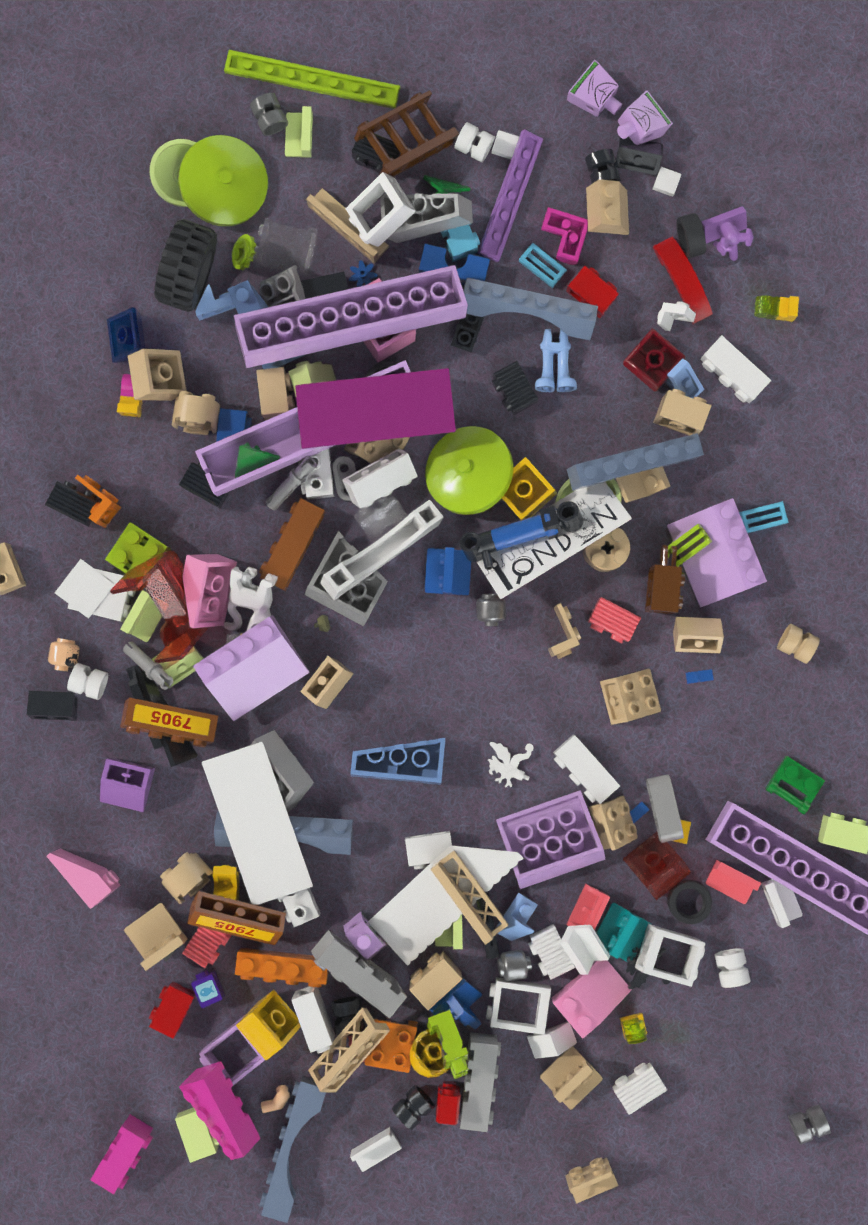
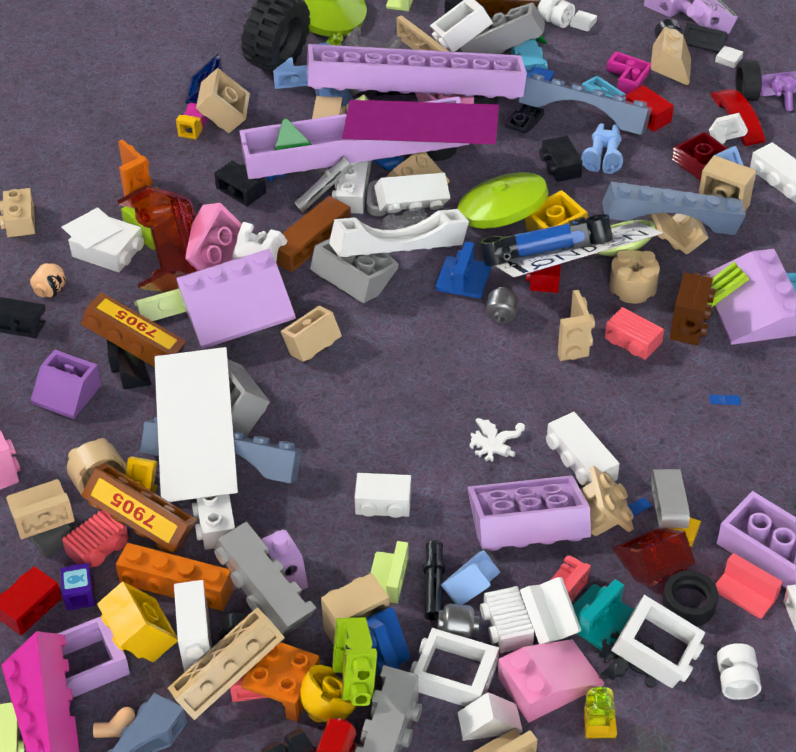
camera: 15 degrees right, 40 degrees down
black brick [45,480,100,527] -> none
white wheel [67,663,108,700] -> none
yellowish green panel [120,590,169,642] -> none
light grey pin [123,642,173,690] -> none
tan brick [172,391,220,435] -> none
olive rock [314,615,330,632] -> none
medium blue wedge [351,738,445,785] -> none
white sticker [368,845,524,966] -> none
tan fence [430,850,509,945] -> none
medium lavender tile [477,129,543,262] -> none
tan bracket [600,669,661,725] -> none
tan brick [673,617,724,653] -> none

